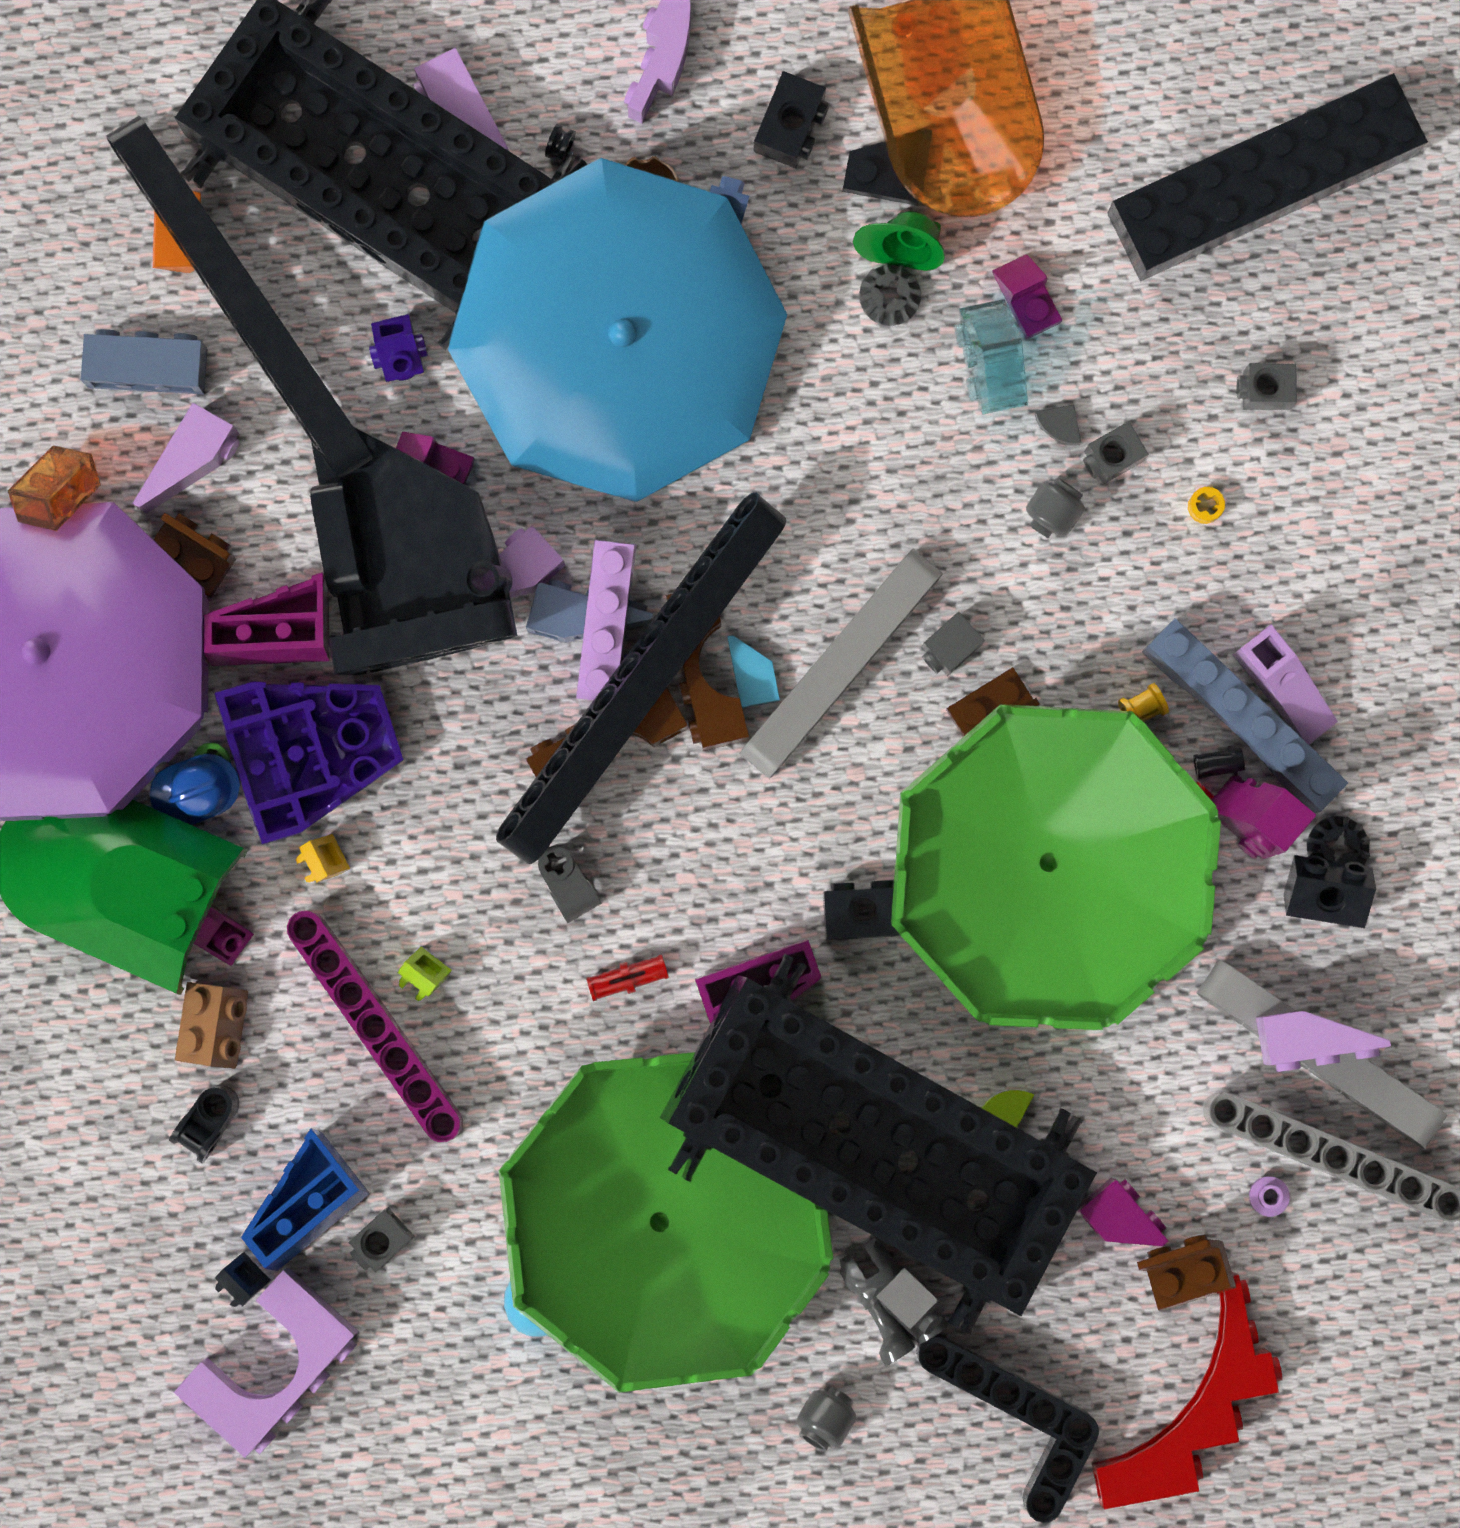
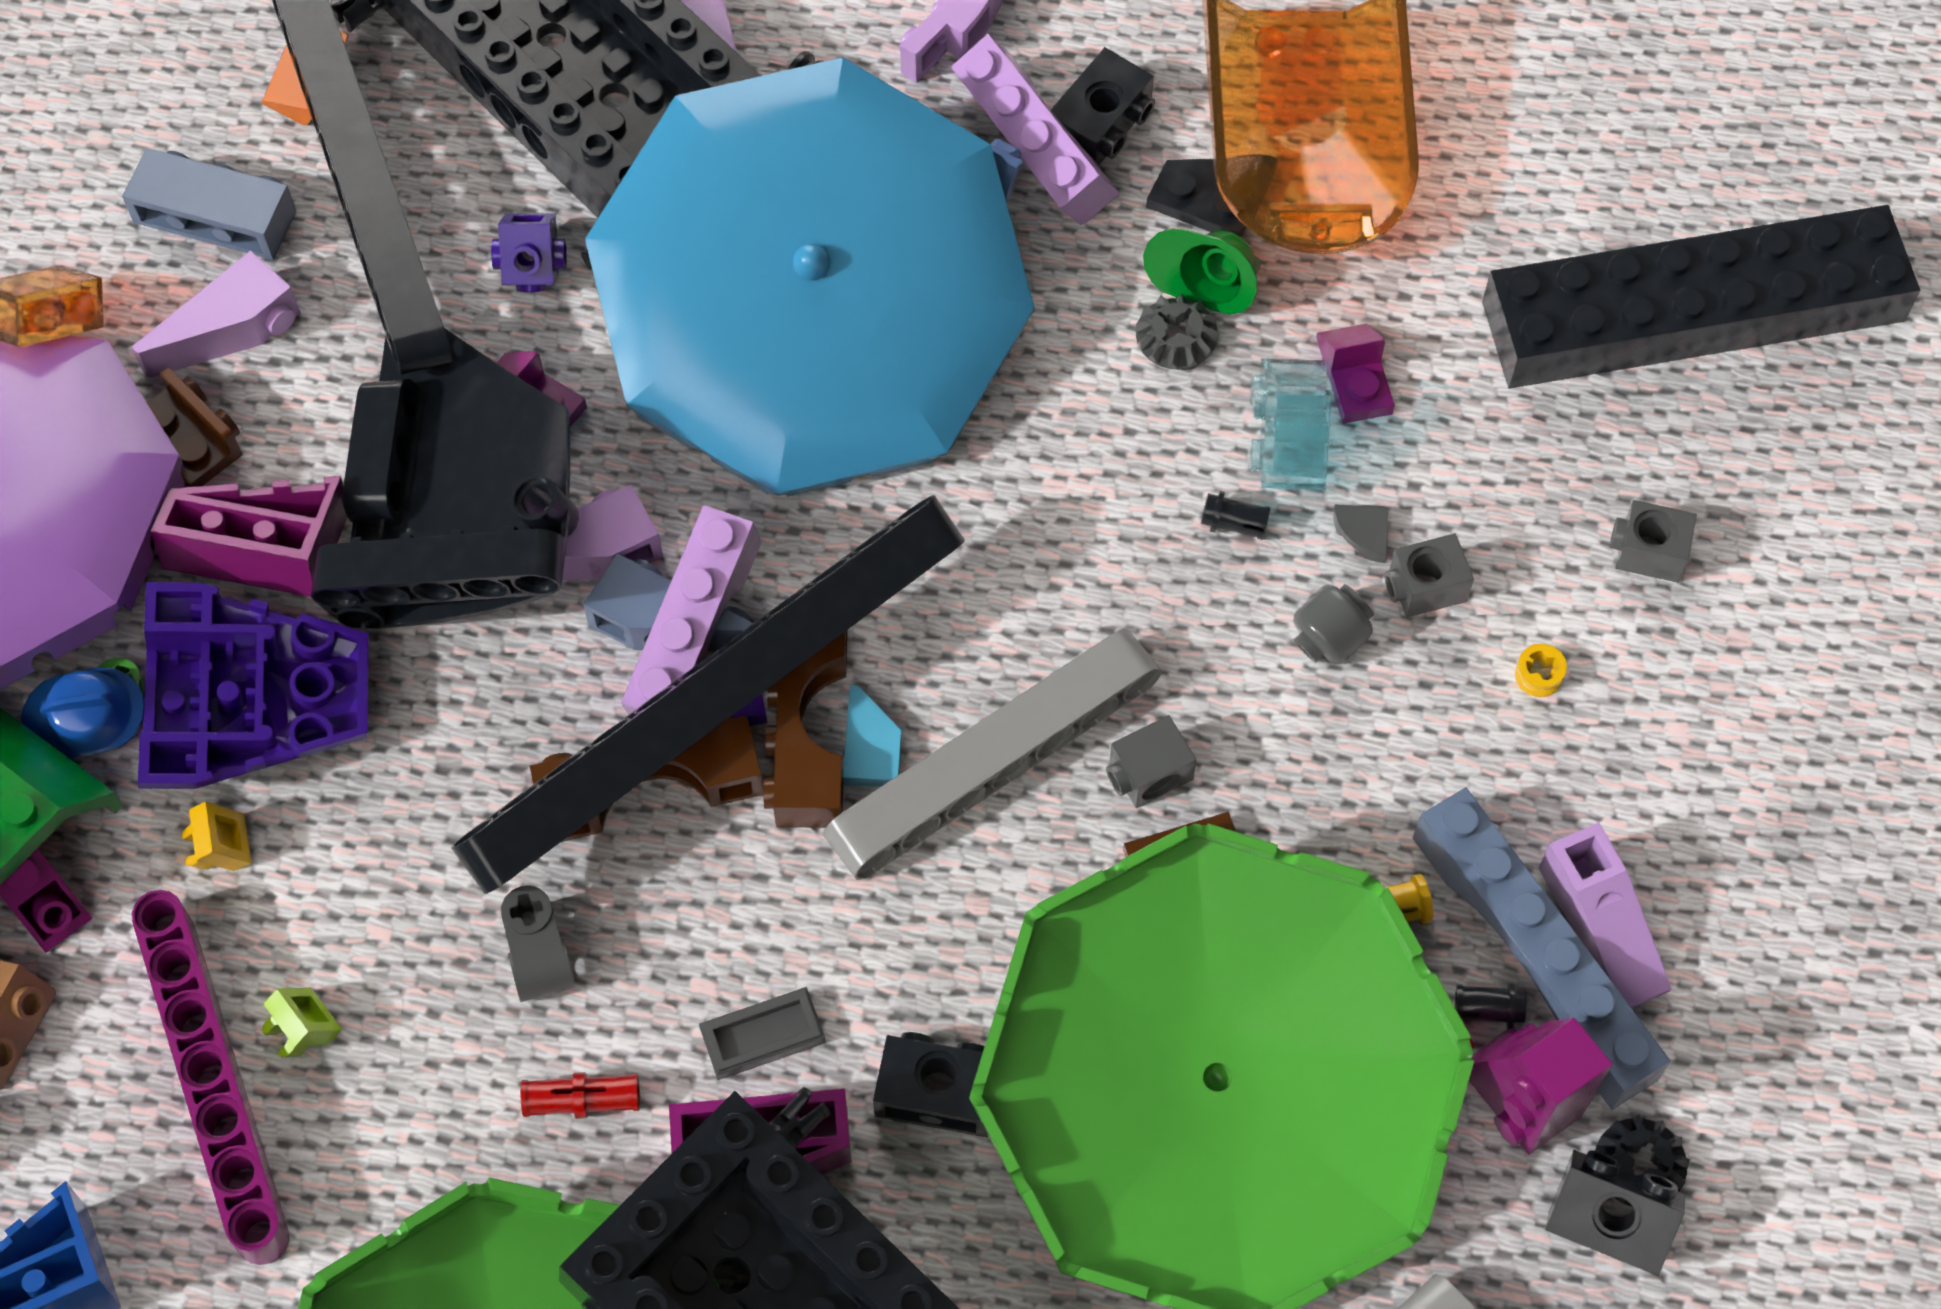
camera: 15 degrees right, 20 degrees down
none -> dark grey tile [699,987,826,1080]
none -> lavender arch [951,34,1120,225]
none -> black pin [1201,491,1270,540]

